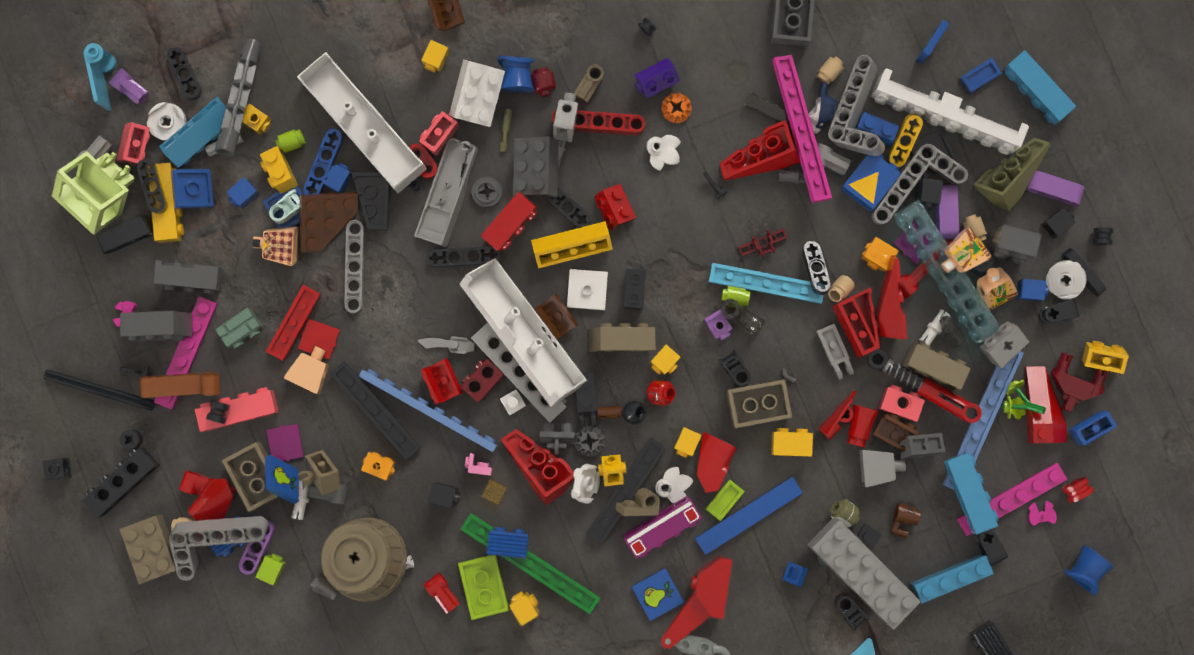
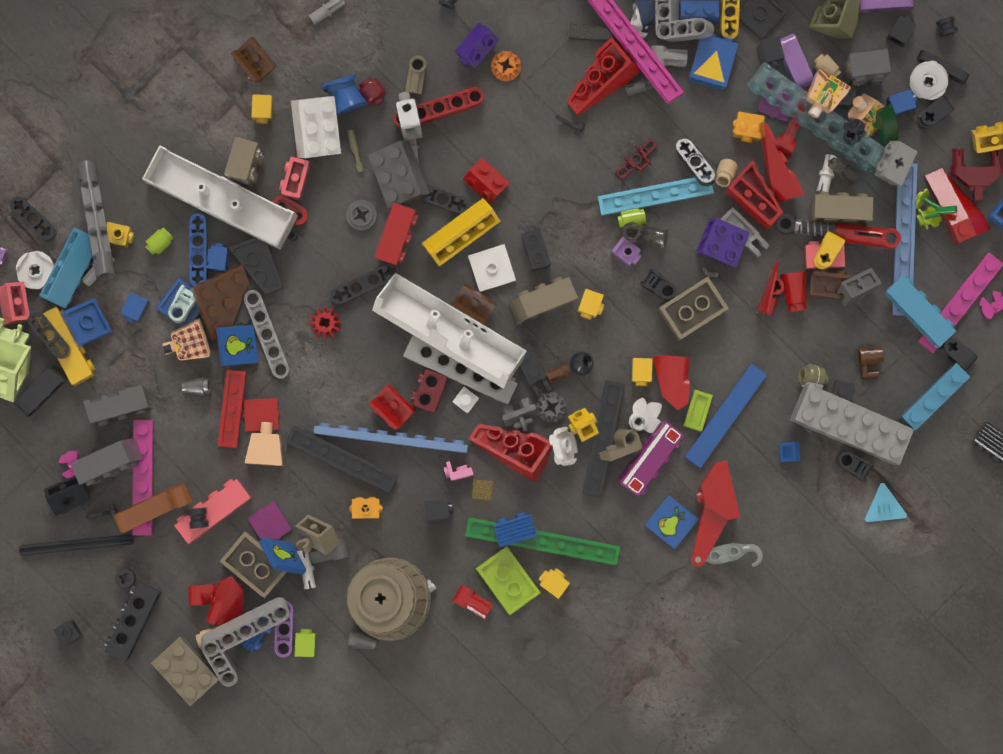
camera: 25 degrees left, 0 degrees up
sand green brick [215,307,263,349] -> none
yellow brick [260,146,298,194] -> none
light grey piece [414,138,478,247] -> none
light grey piece [418,336,475,354] -> none
white plate [646,135,680,171] -> none
red head [646,380,676,406] -> none
yellow brick [771,428,813,456] -> none
light grey torso [859,450,906,487] -> none
light grey beam [872,144,968,225] -> none
none -> black brick [44,475,91,516]
none -> flat silver cone [182,377,212,396]
none -> blue tile [216,325,259,367]
none -> dark tan brick [224,136,265,188]
none -> red gear [309,307,342,340]
none -> dark purple bracket [696,217,750,267]
none -> yellow piece [814,231,845,270]
none -> black gear [842,118,867,142]
none -> dark green slope [875,105,898,150]

